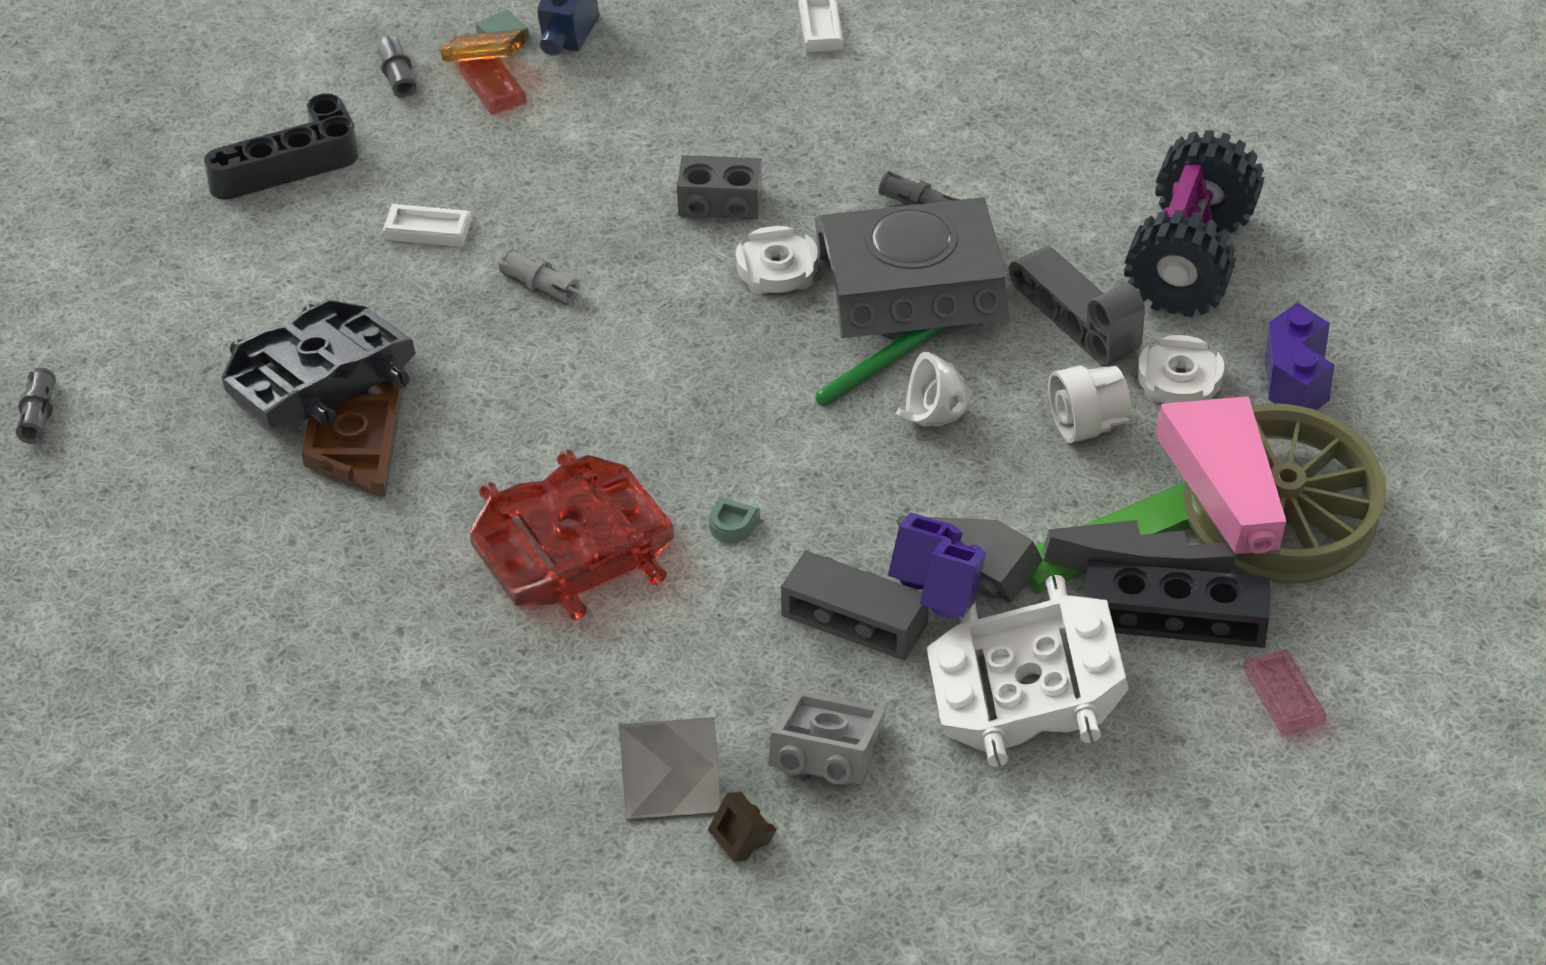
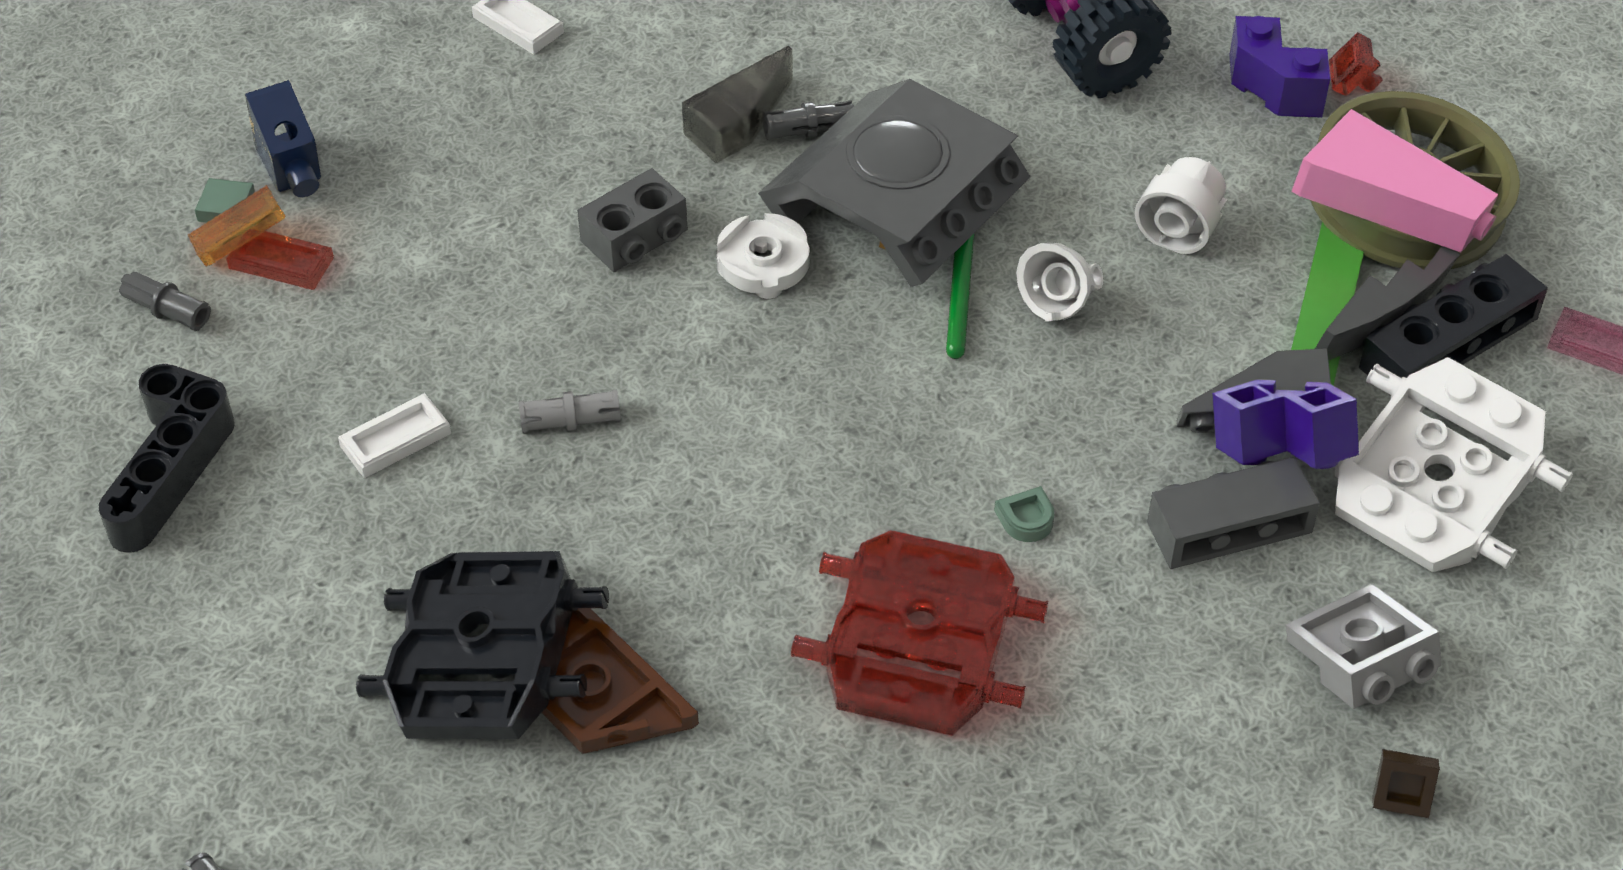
camera: 45 degrees left, 5 degrees up
piece [619,717,721,820] -> none
dark grey beam [1009,246,1145,366] -> none
white plate [1138,335,1224,403] -> none
none -> clear smoke slope [682,46,793,163]
none -> clear red tile [1329,32,1383,96]

